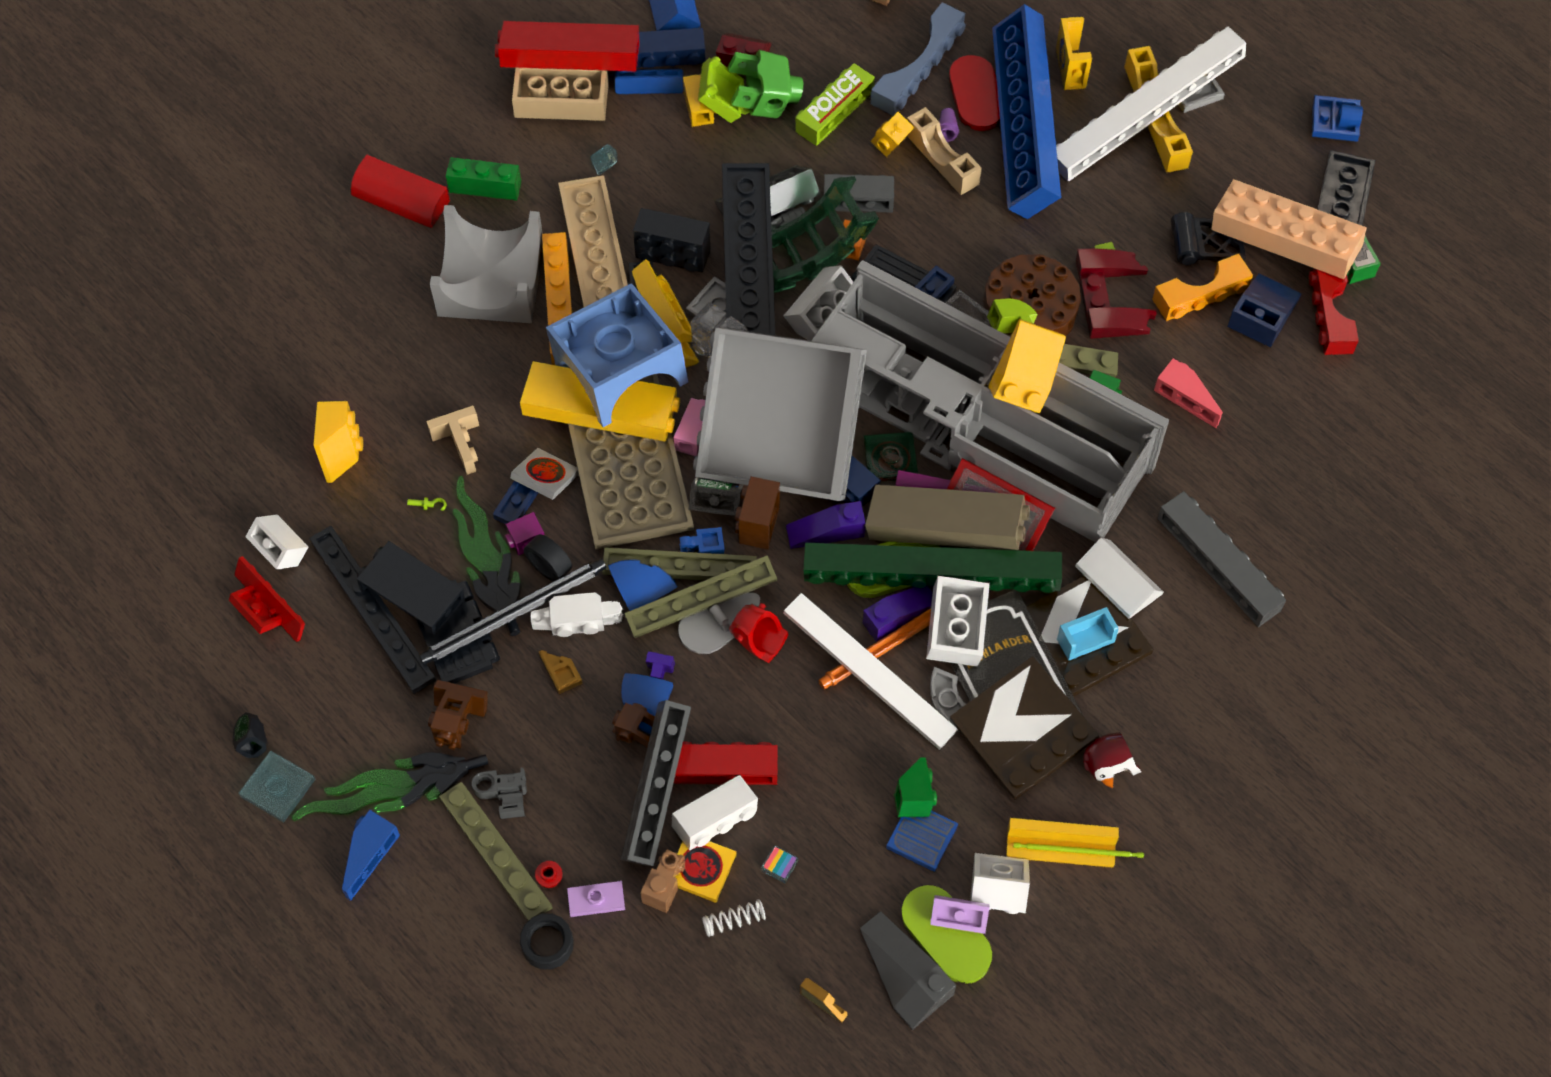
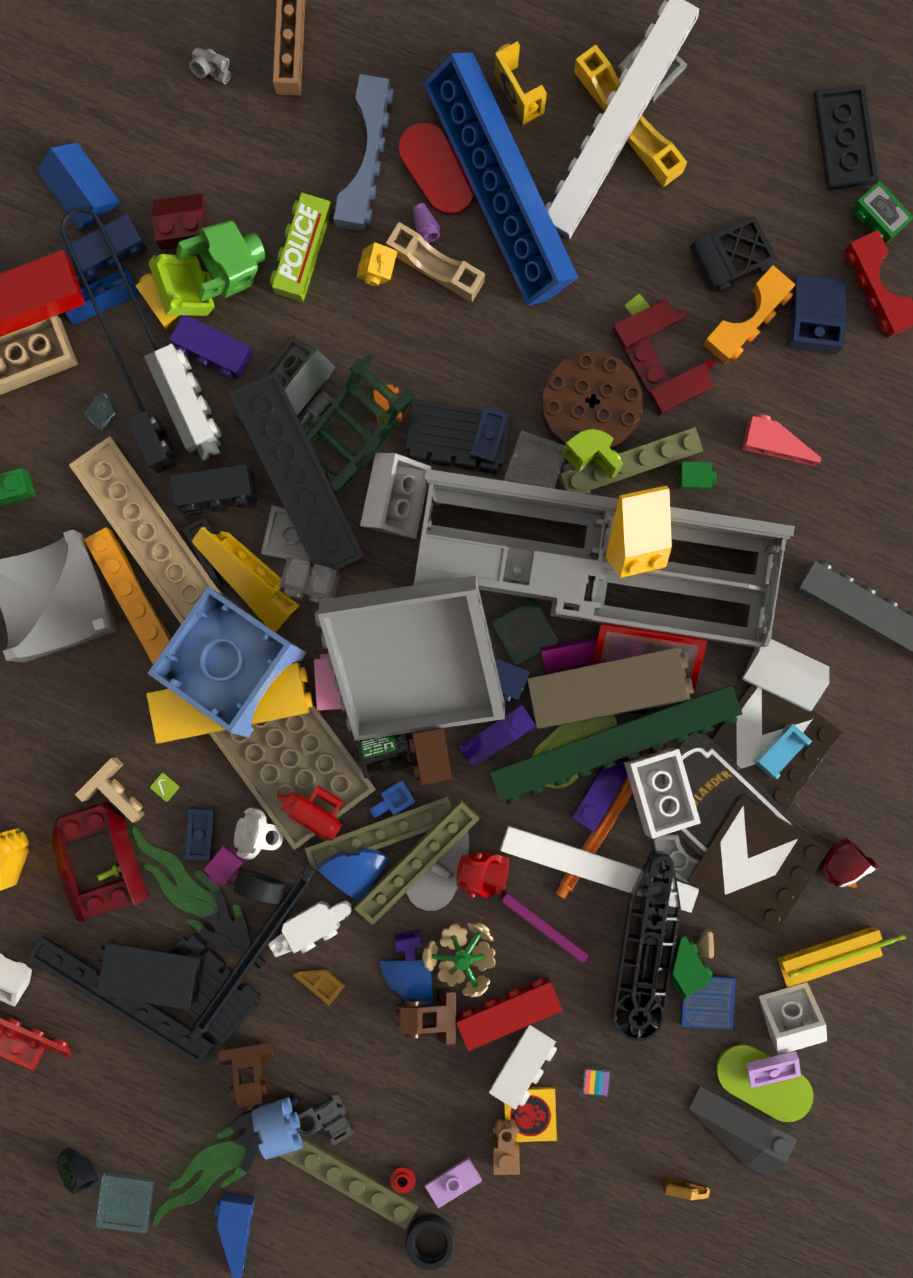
camera: 20 degrees left, 25 degrees up
light grey tile [510,448,579,500] -> none
dark grey brick [621,700,691,866] -> none
white piece [702,899,766,937] -> none
dark grey brick [823,174,894,213] -> none
light nougat brick [1212,179,1367,279] -> none
blue plate [1312,95,1363,142] -> none
none -> dark red wedge [51,802,149,922]
none -> piece [60,207,222,473]
none -> lime sticker [150,773,179,802]
none -> dark purple brick [169,315,253,379]
none -> white tile [234,808,283,860]
none -> medium blue brick [252,1097,303,1160]
none -> red piece [278,785,344,841]
none -> tan plant [423,922,495,997]
none -> magenta tile [501,891,589,963]
none -> black beam [612,851,681,1041]
none -> tan slope [695,929,714,958]

